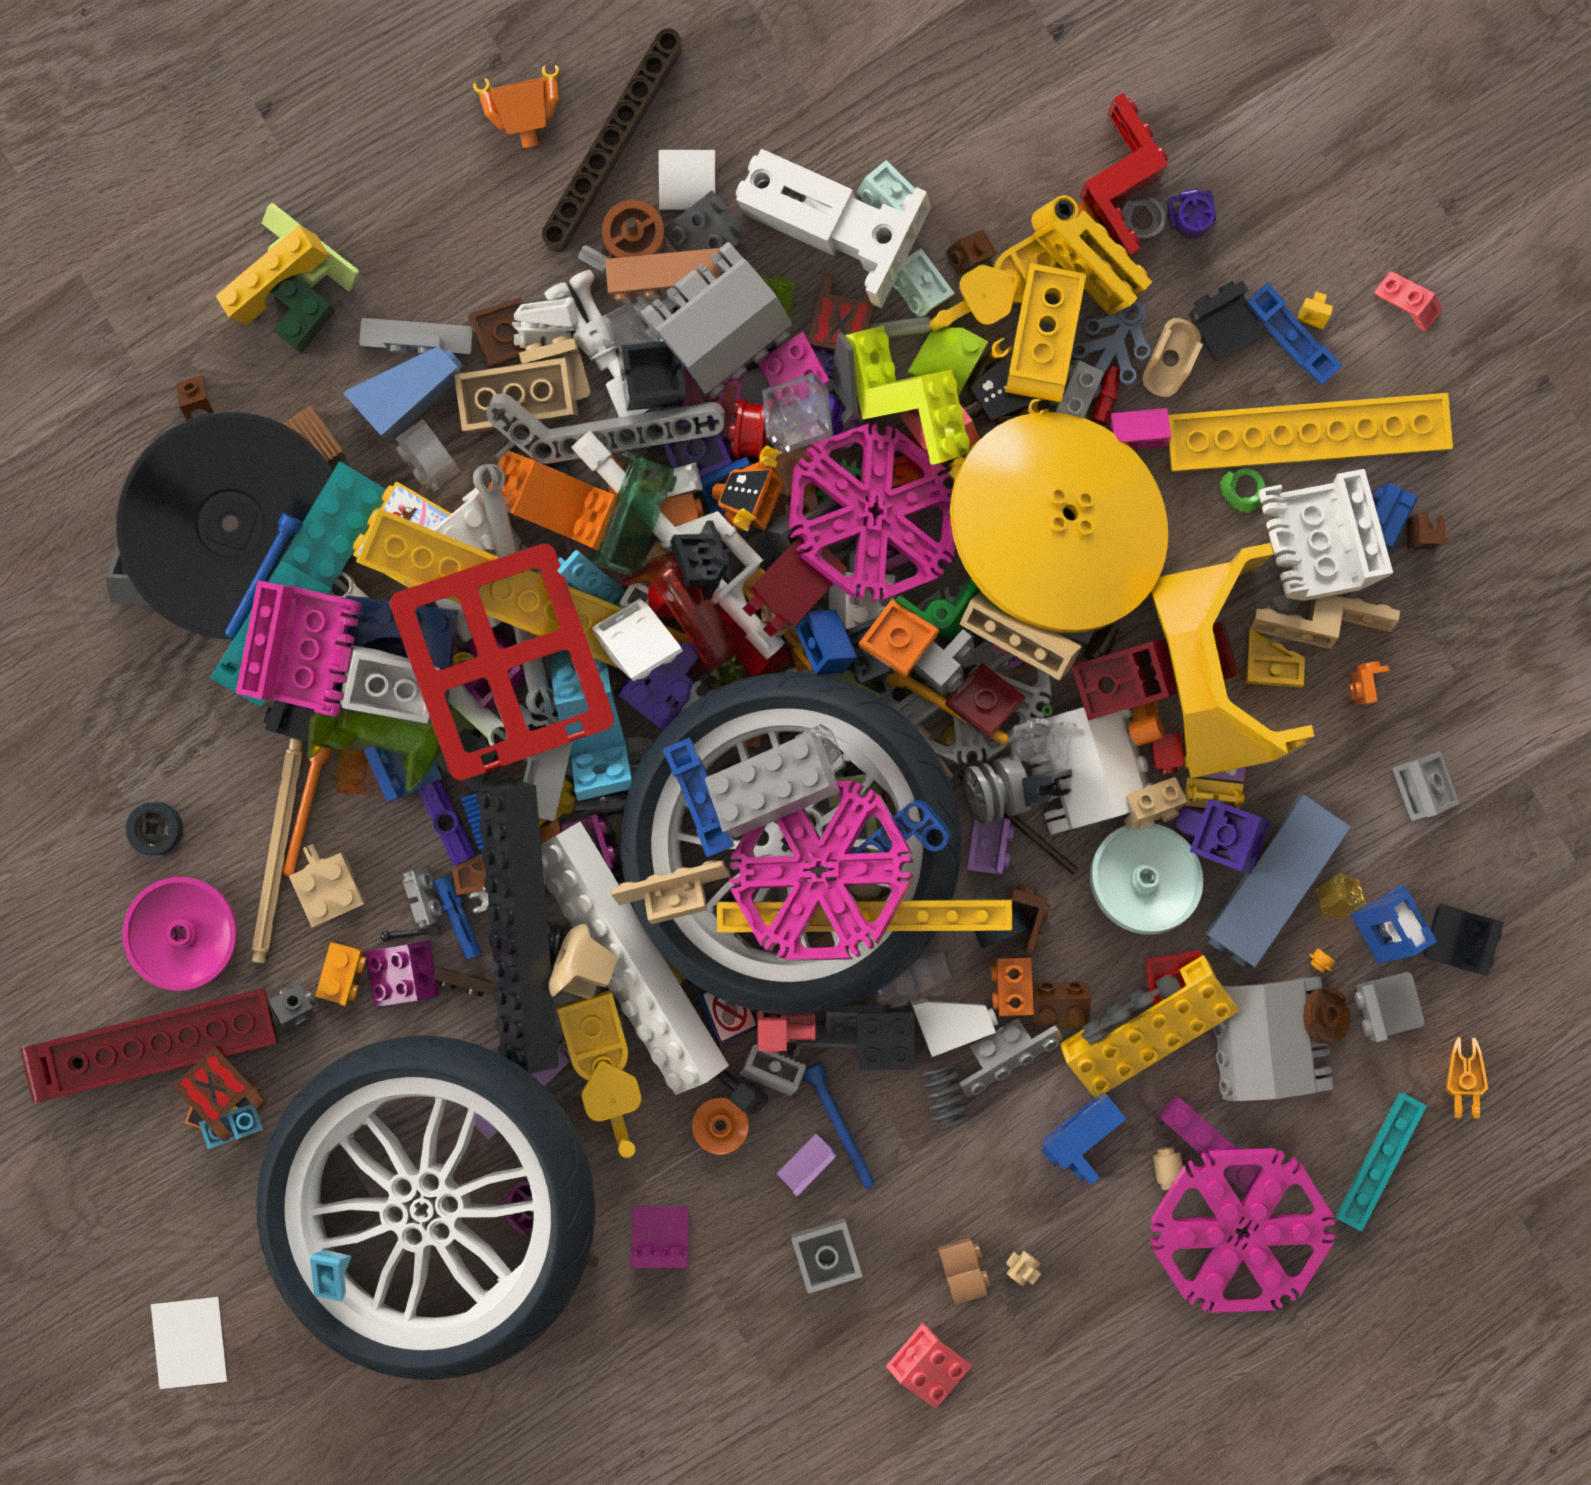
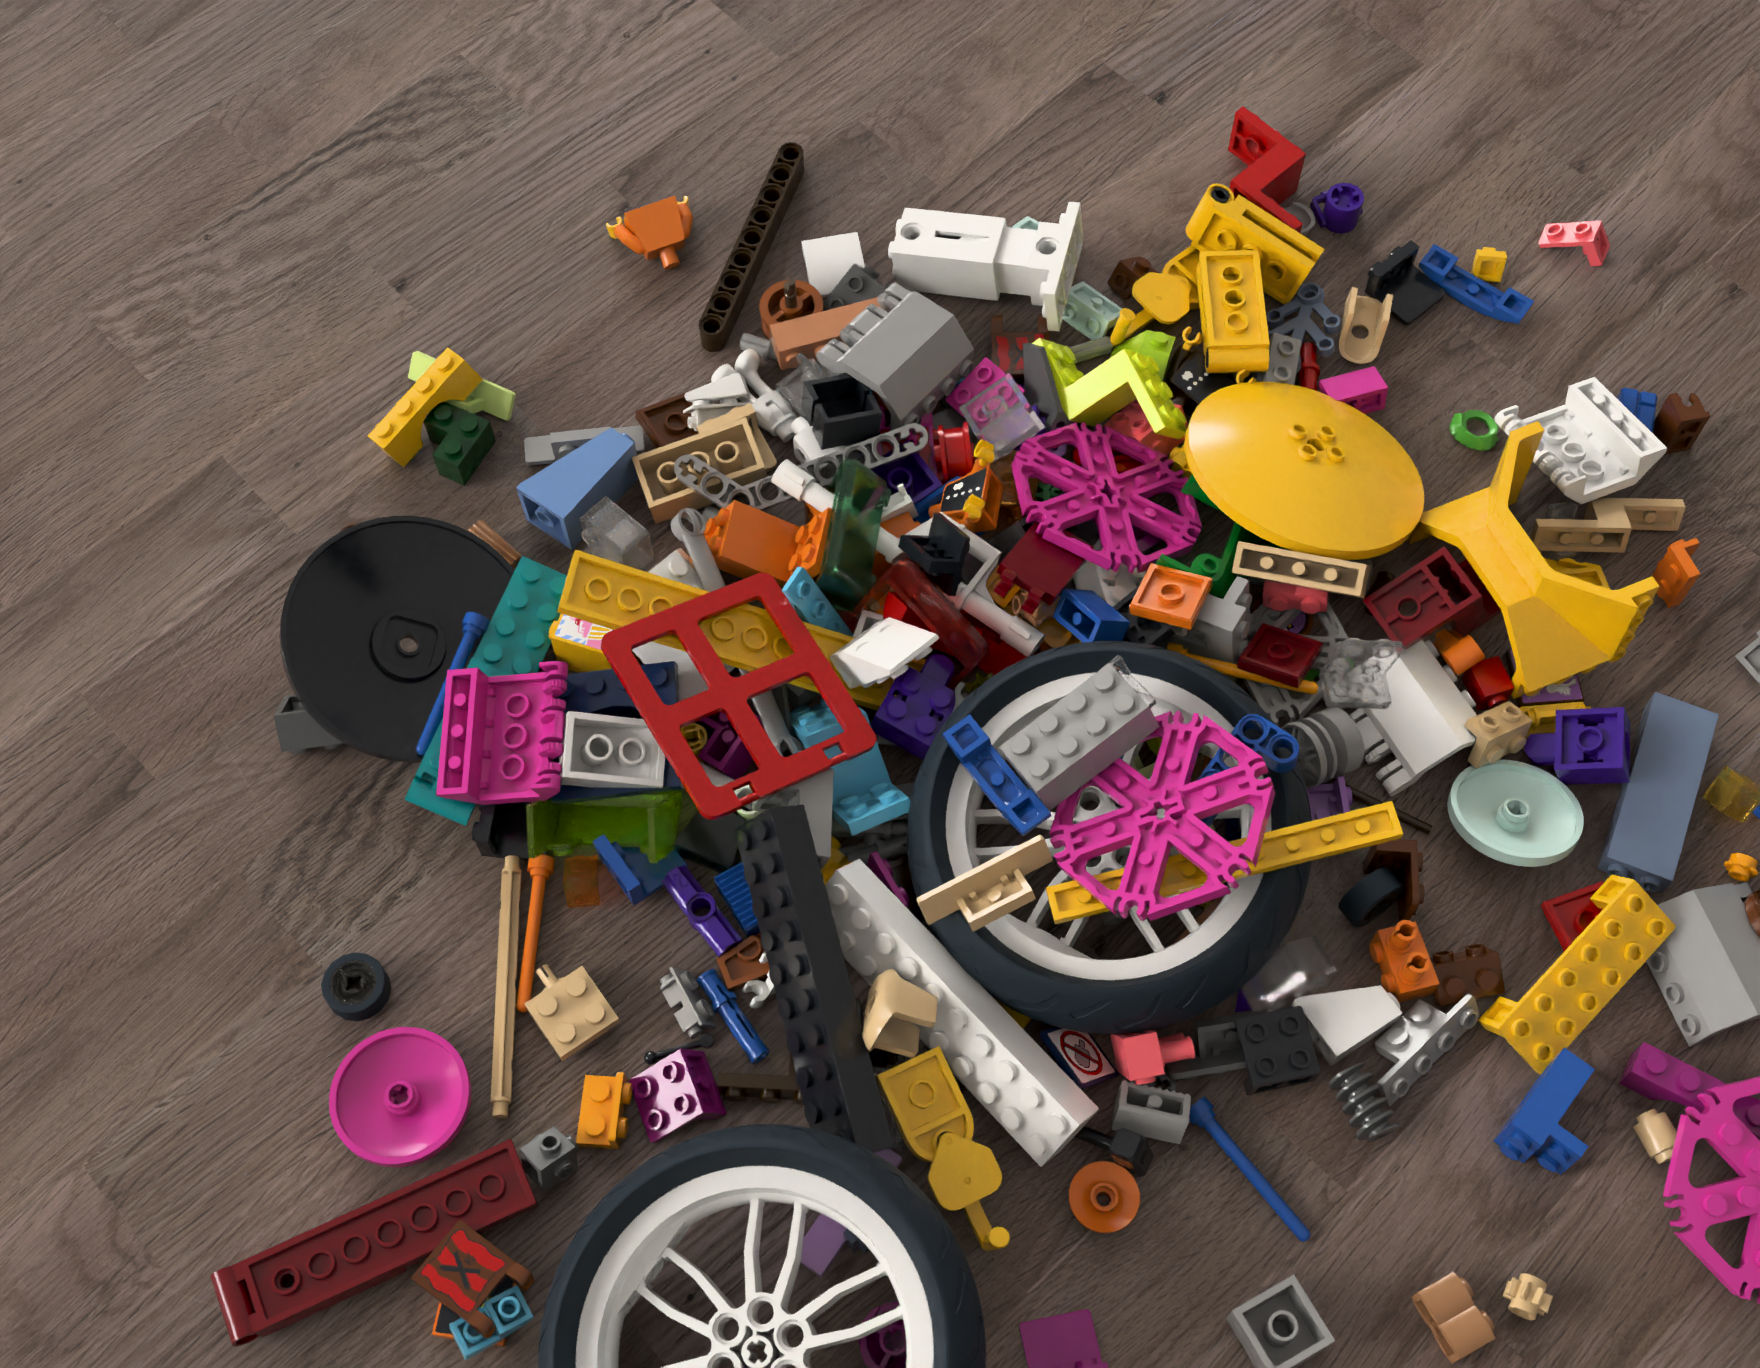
camera: 15 degrees left, 25 degrees down
lavender panel [776,1133,836,1197] -> none
black hinge [1022,769,1073,807] -> none
dark grey plant [1081,974,1181,1044] -> none
yellow plate [1168,393,1453,472] -> none

